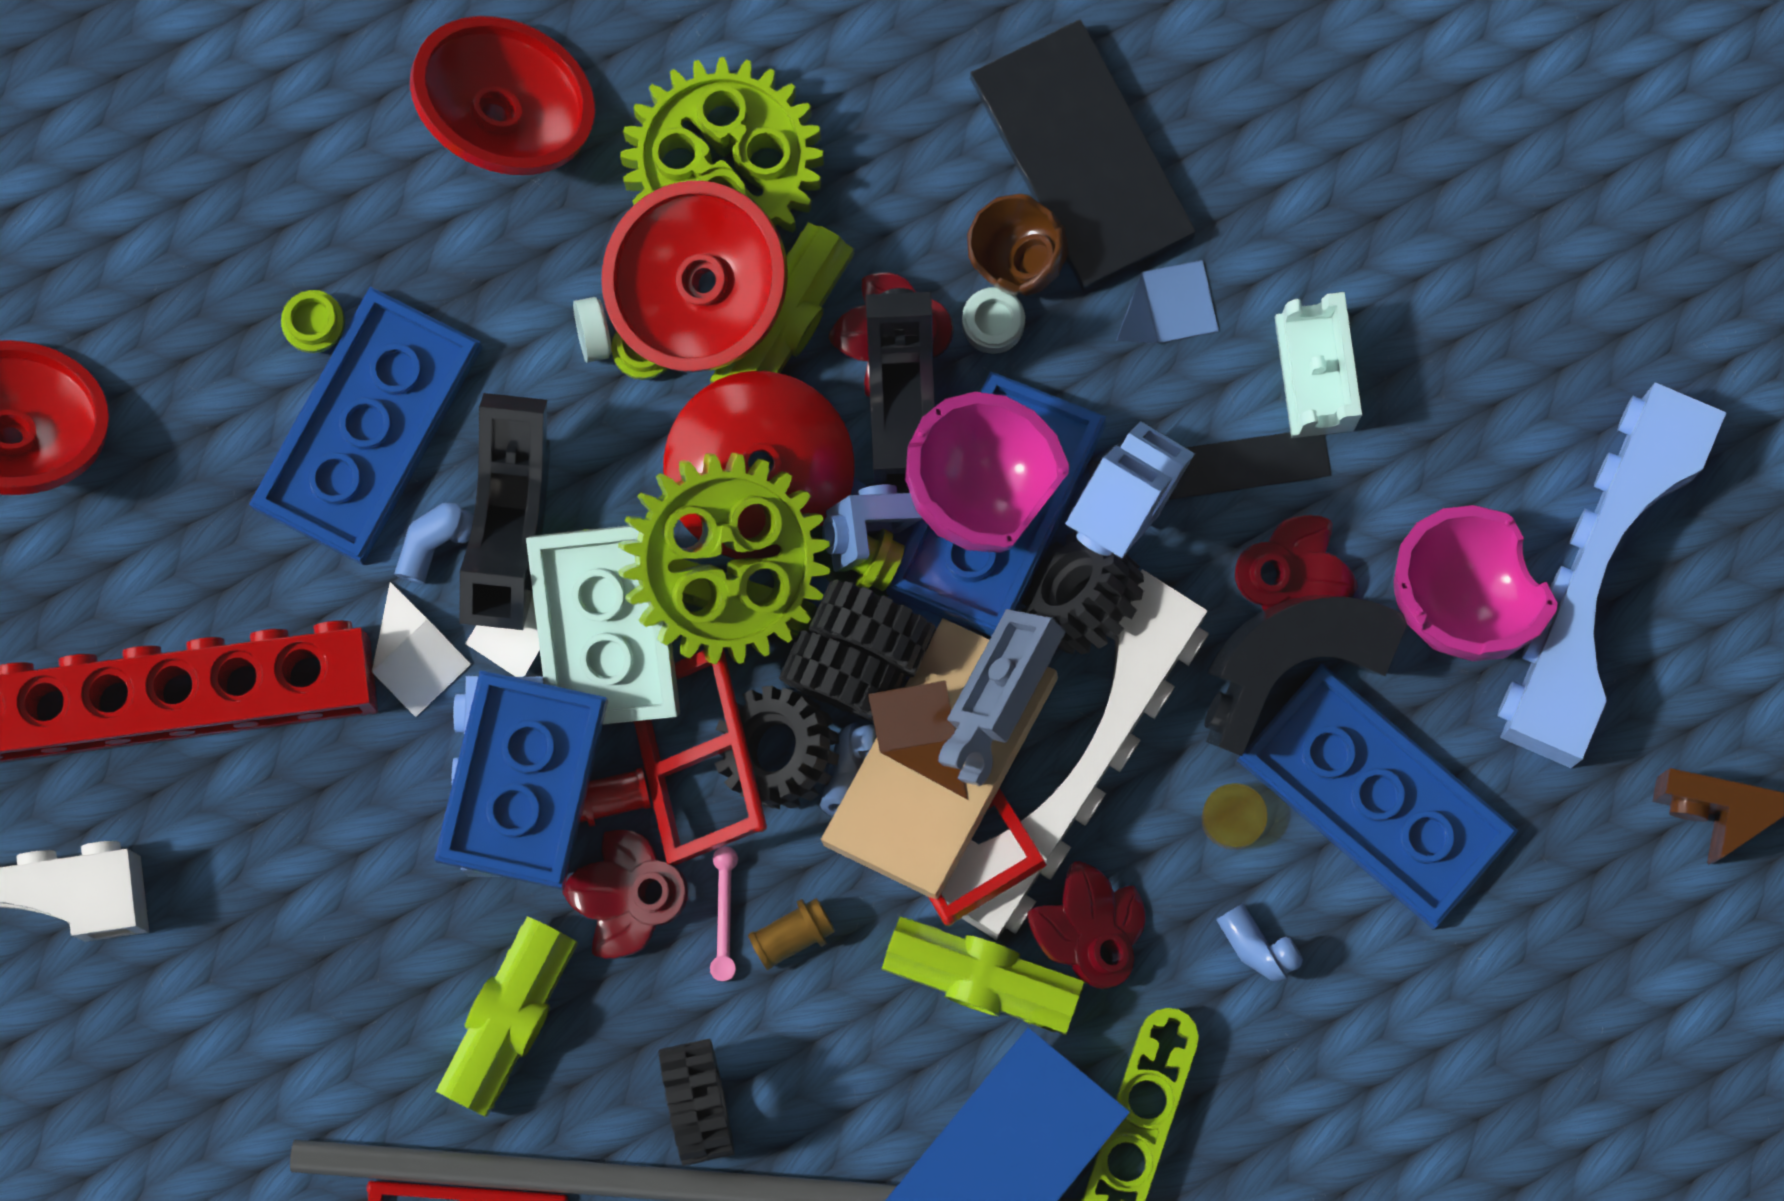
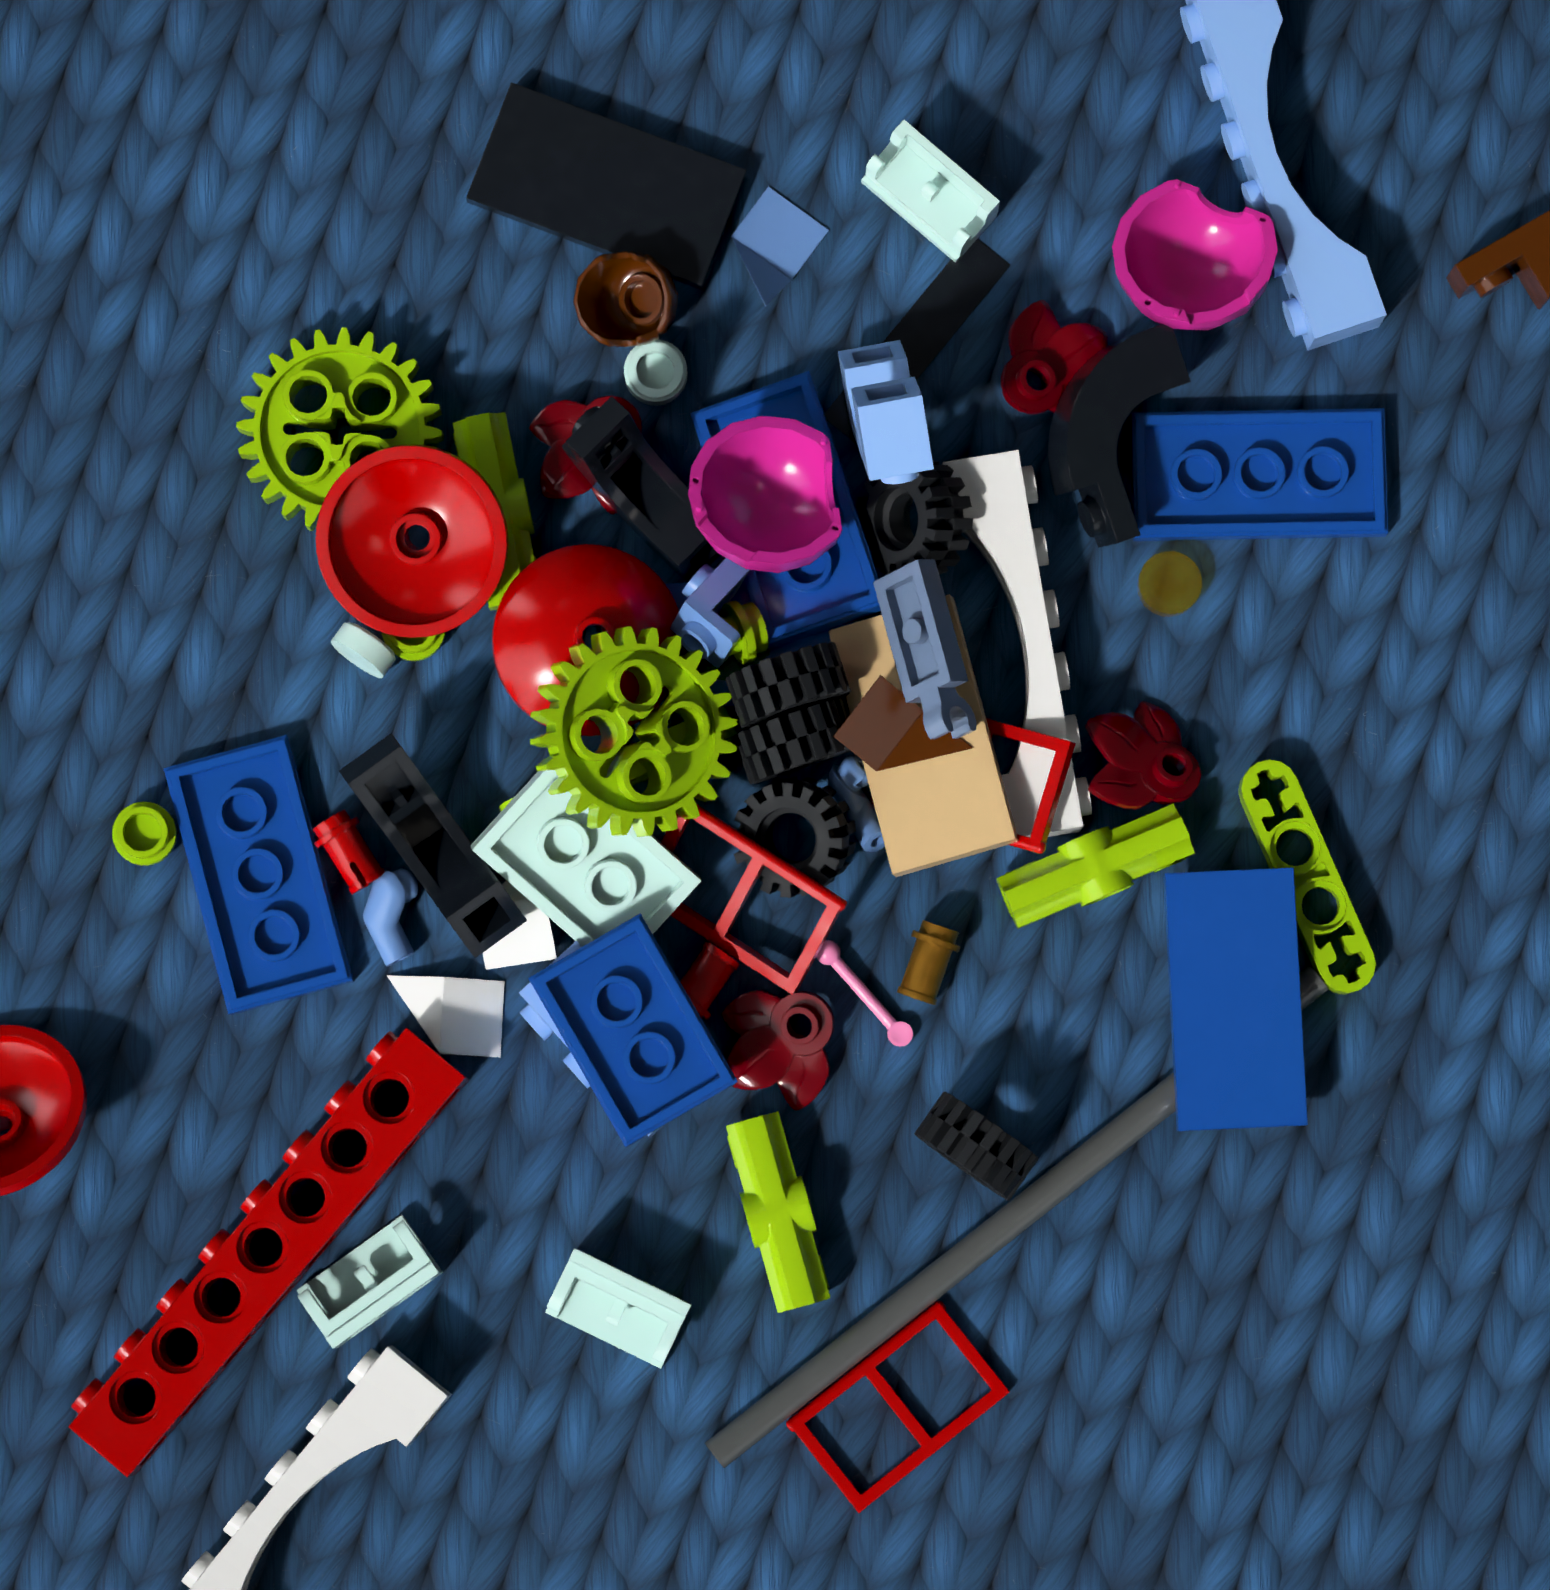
camera: 45 degrees left, 5 degrees up
red dish [410,16,595,175] -> none
medium blue arm [1216,903,1303,982] -> none
none -> light aqua hinge [296,1215,443,1349]
none -> red pin [313,809,385,895]
none -> light aqua hinge [545,1248,692,1369]

